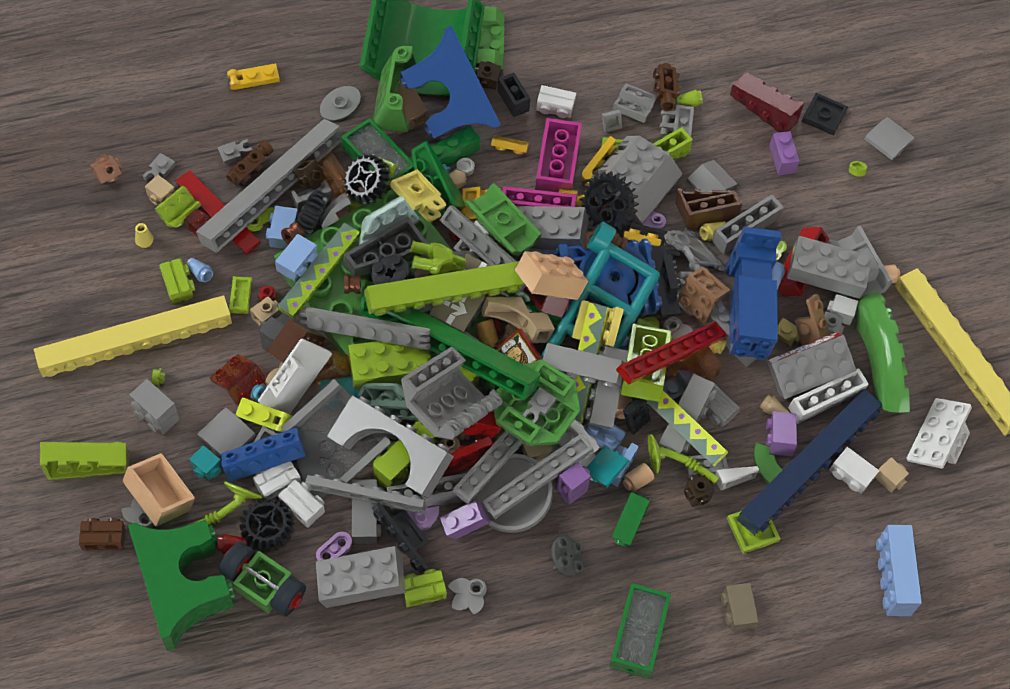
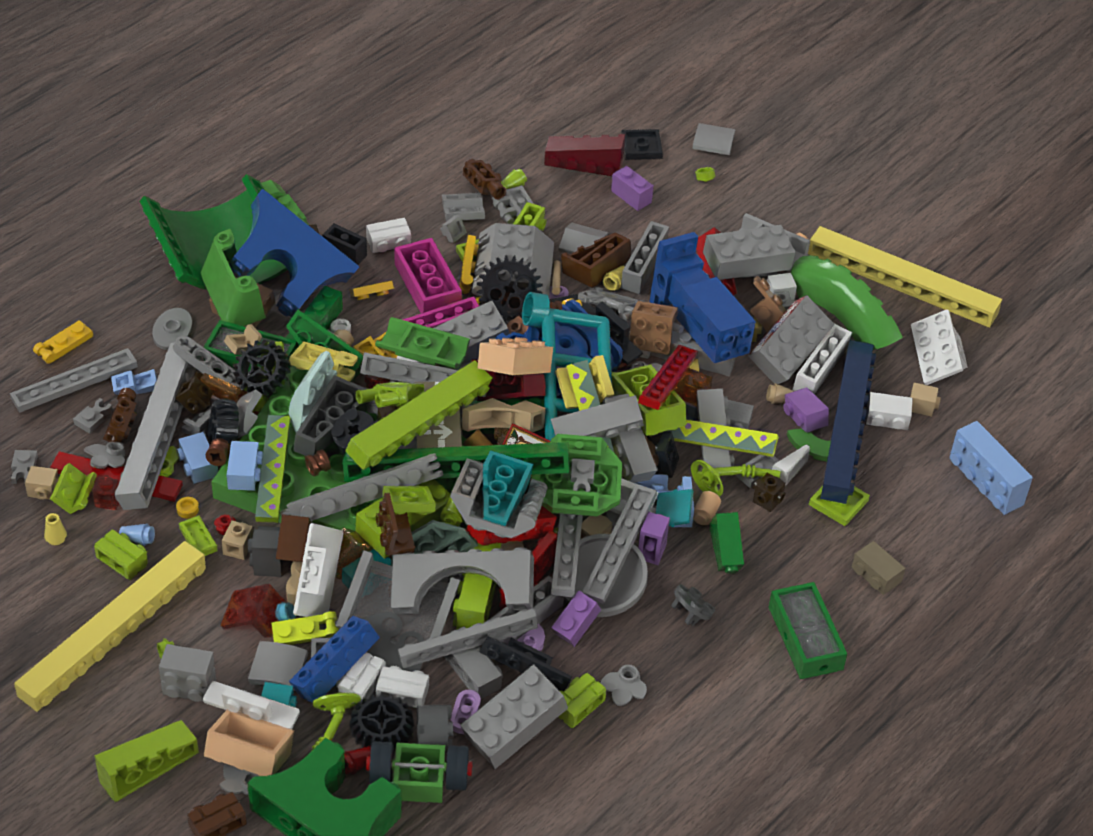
camera: 30 degrees left, 15 degrees down
none -> light grey plate [10,348,138,413]
none -> light grey plate [84,442,125,468]
none -> light blue slope [111,369,158,395]
none -> light grey beam [173,336,242,394]
none -> yellow tile [176,497,199,519]
none -> white bracket [203,681,300,730]
none -> tan bracket [224,324,262,355]
none -> reddish brown bracket [376,493,415,555]
none -> lime plate [382,486,436,515]
none -> dark grey brick [417,704,453,753]
none -> teal wedge [483,450,533,526]
none -> tan bar [552,260,561,295]

